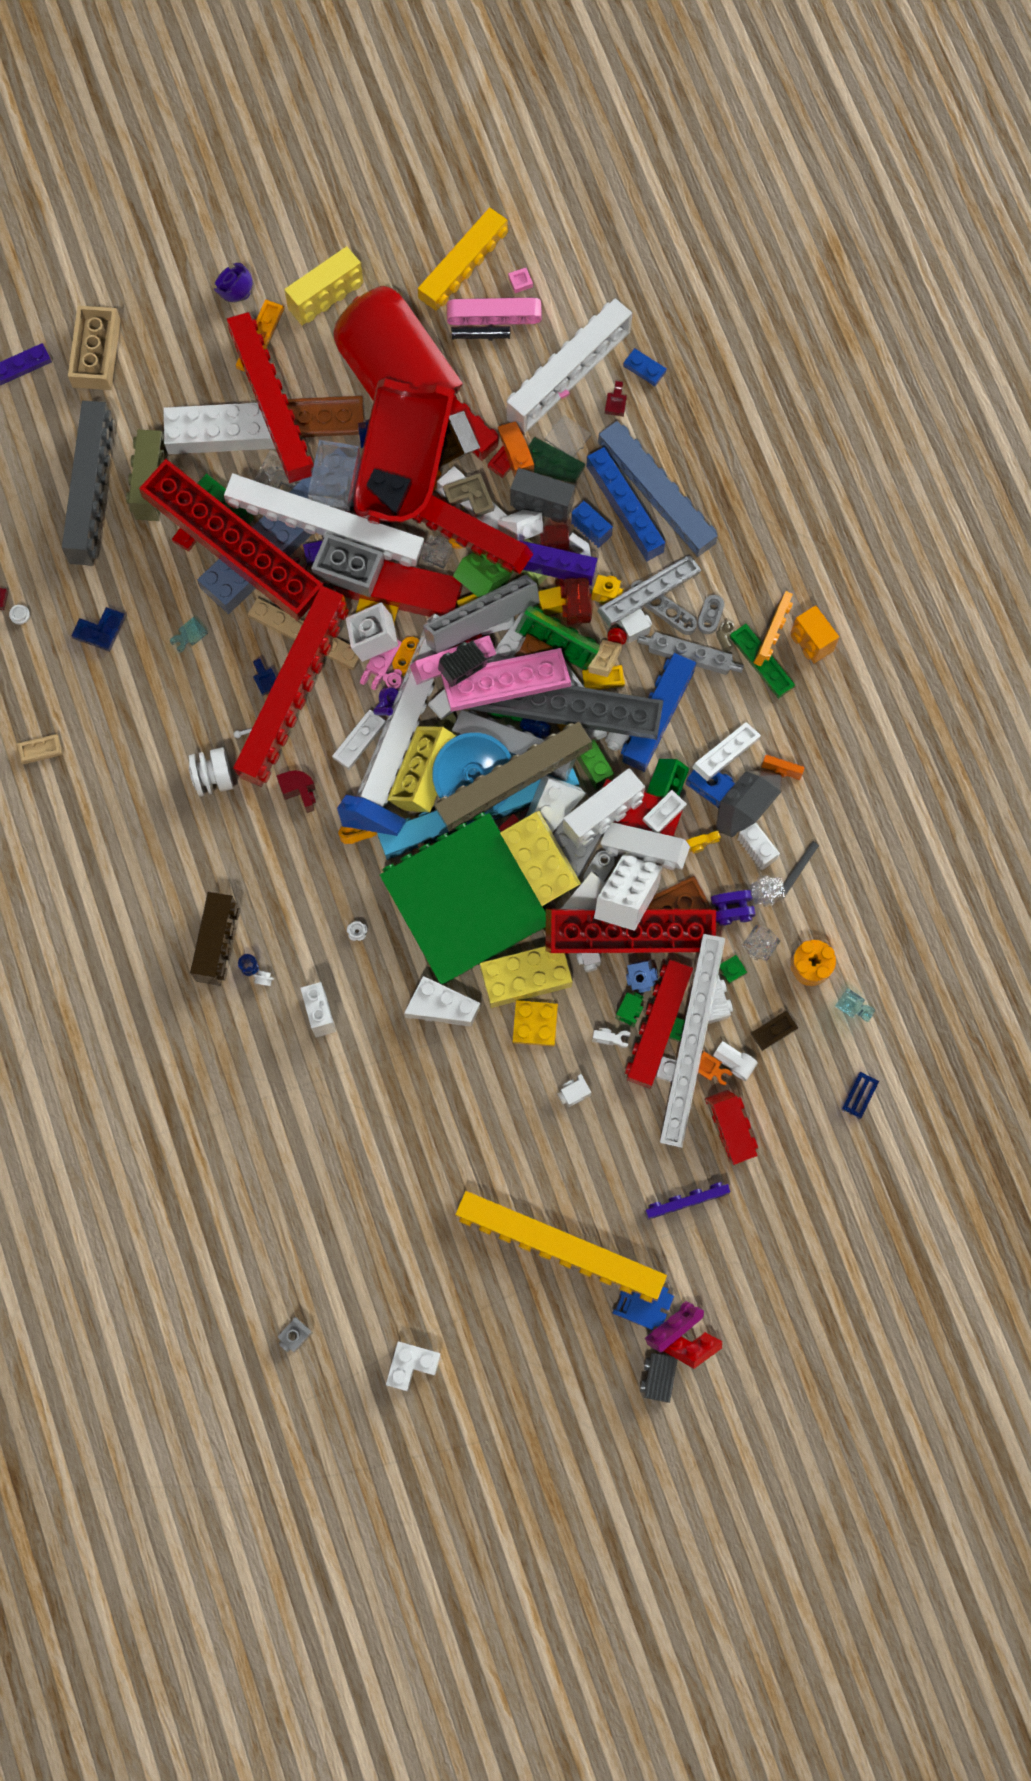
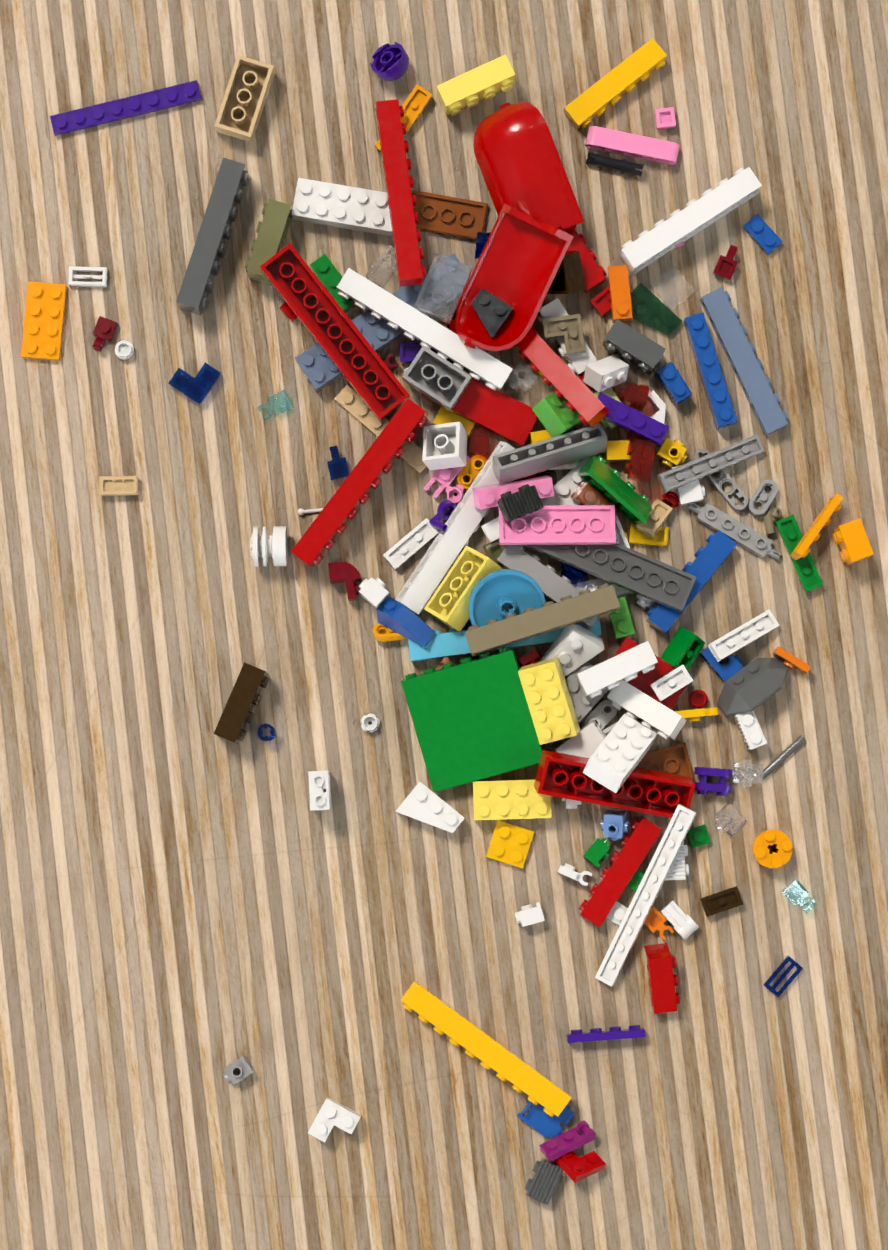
camera: 15 degrees right, 10 degrees up
white plate [253,971,274,986] -> none
none -> white brick [359,577,390,609]
none -> clear red brick [468,427,490,457]
none -> red plate [688,690,708,709]

